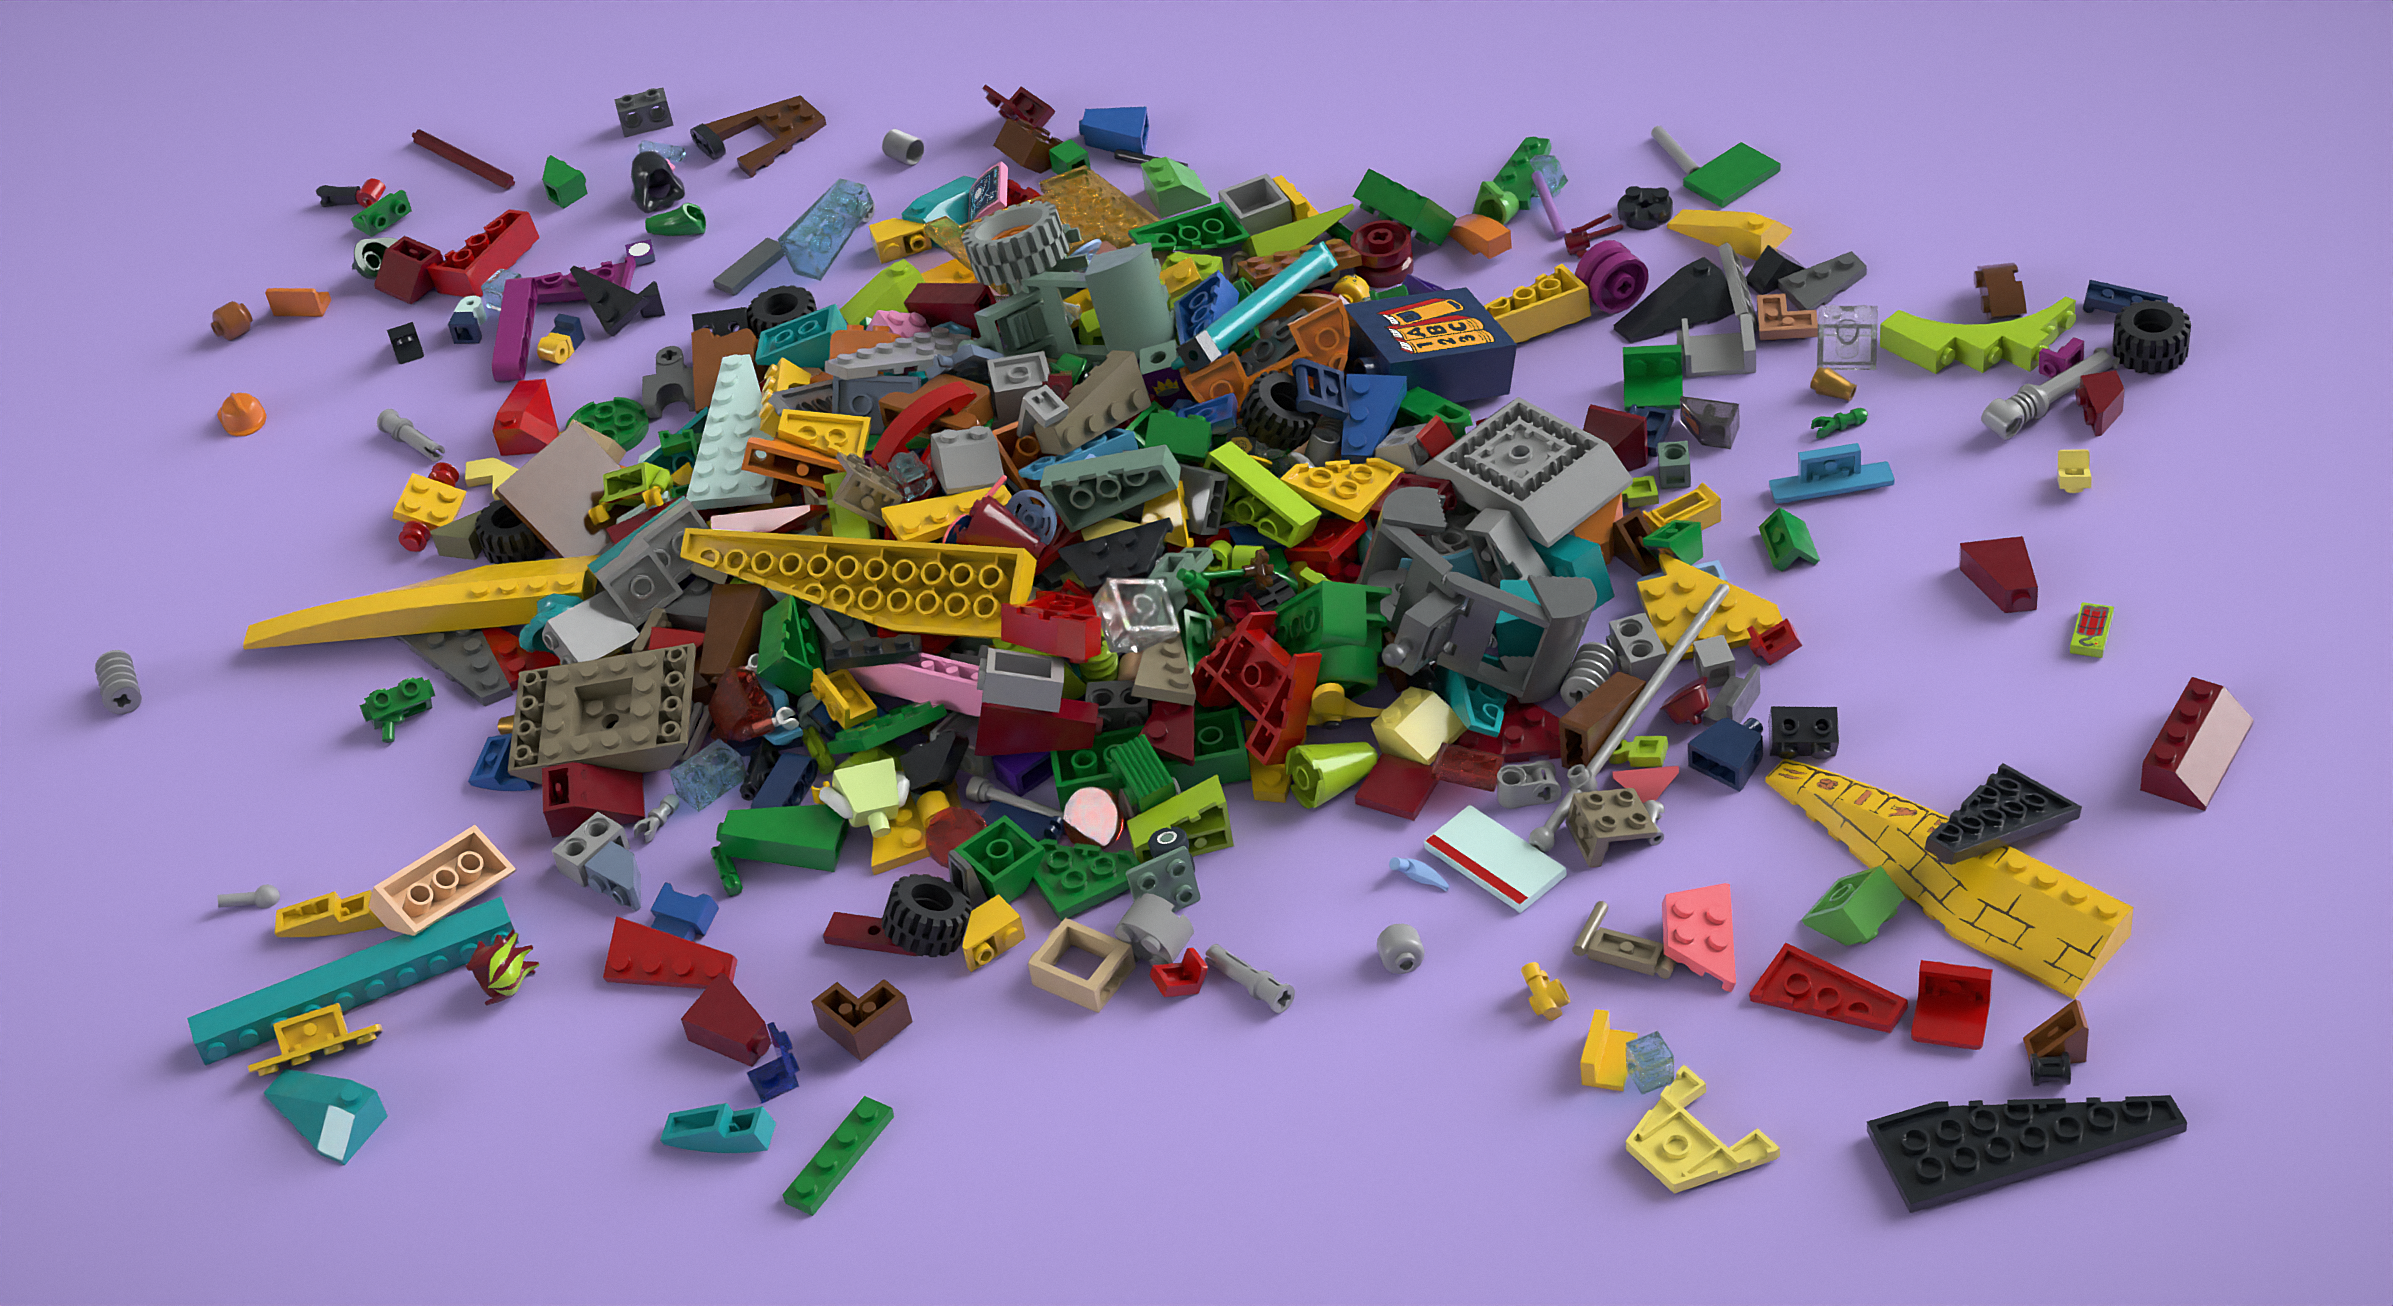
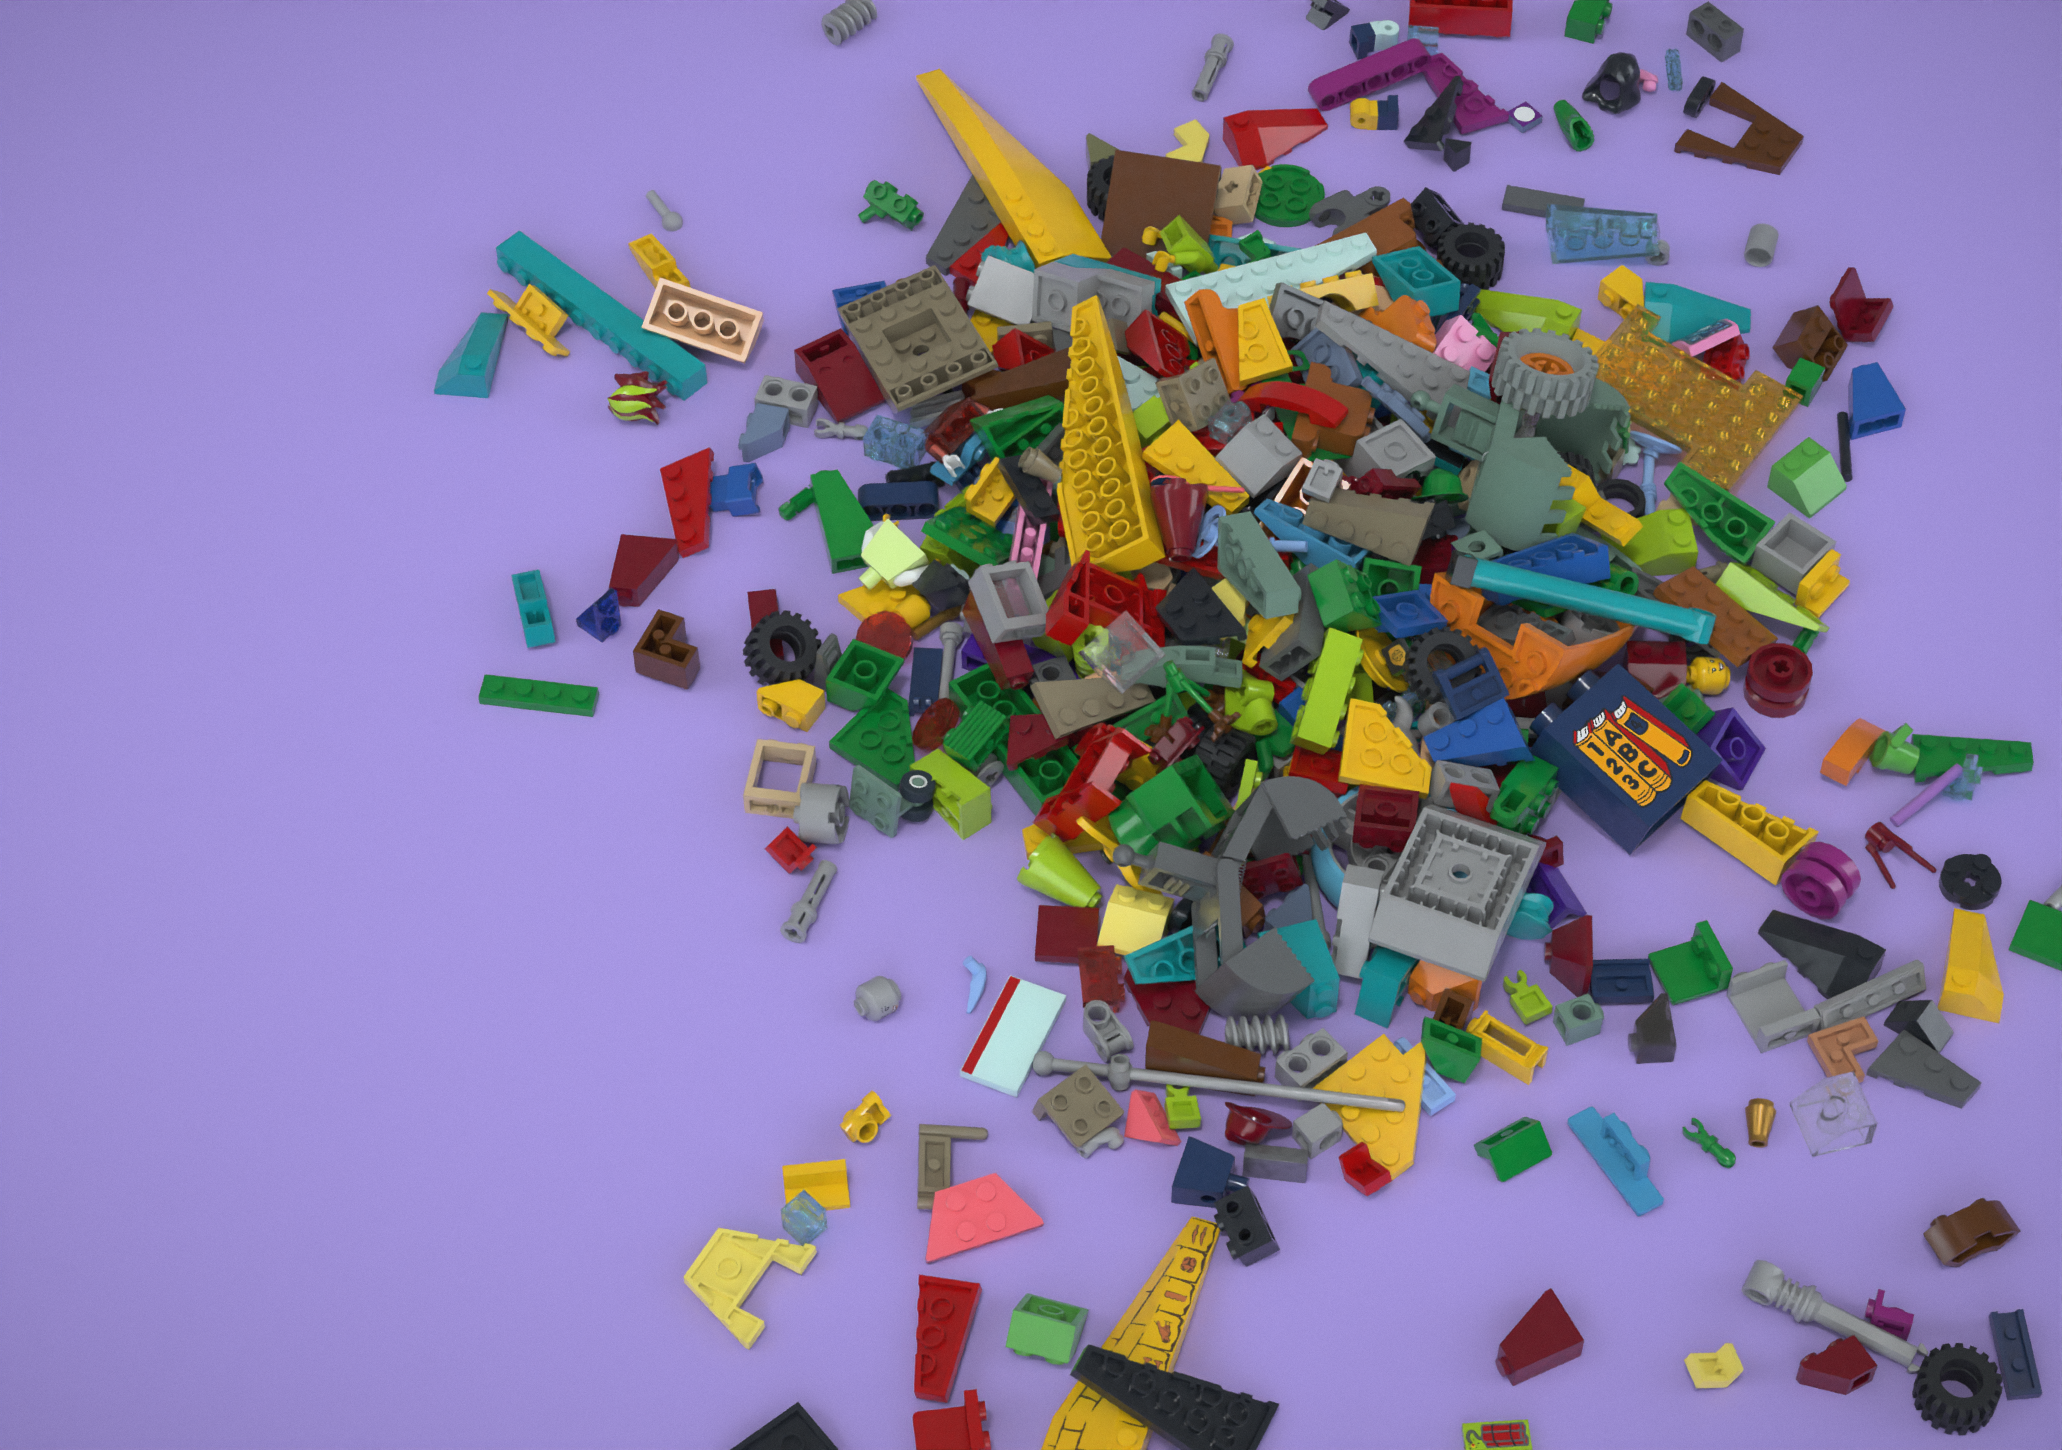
camera: 60 degrees right, 10 degrees up
yellow plate [392,462,467,552] -> none
green wedge [1352,168,1457,247] -> none
lime arch [1880,296,2076,374] -> none
none -> dark tan cone [1018,447,1062,484]

